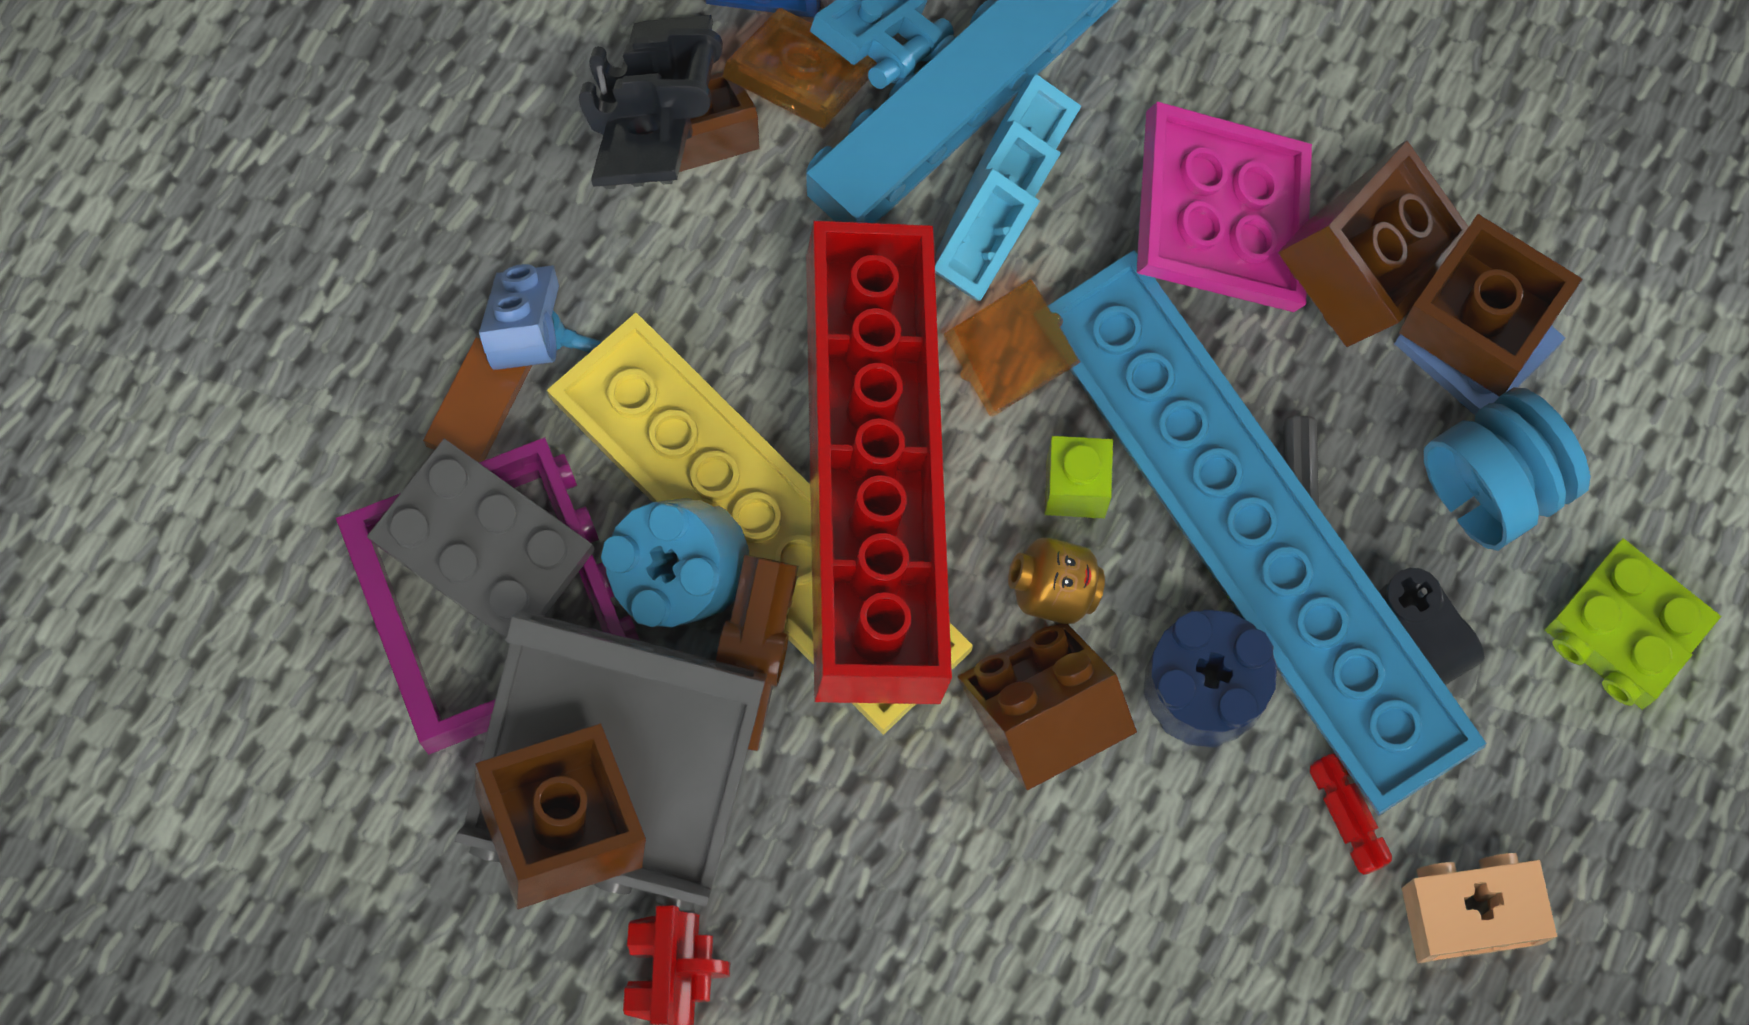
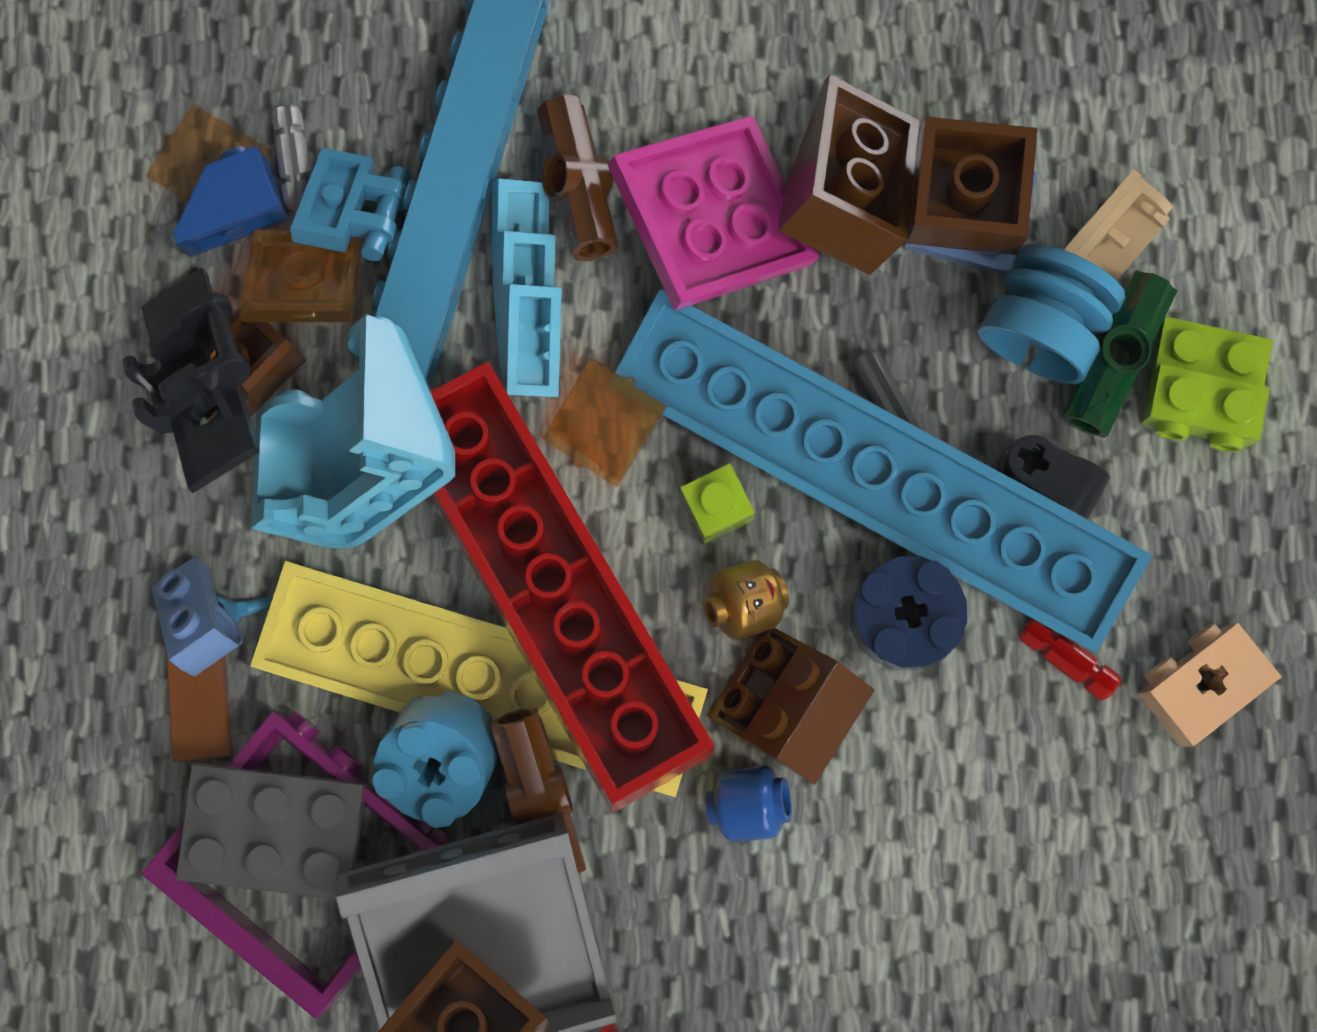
camera: 20 degrees left, 10 degrees up
none -> medium azure windscreen [251,314,455,549]
none -> reddish brown piece [537,94,619,261]
none -> blue head [705,765,792,842]
none -> dark green piece [1062,270,1178,438]
none -> tan hinge [1064,169,1173,280]

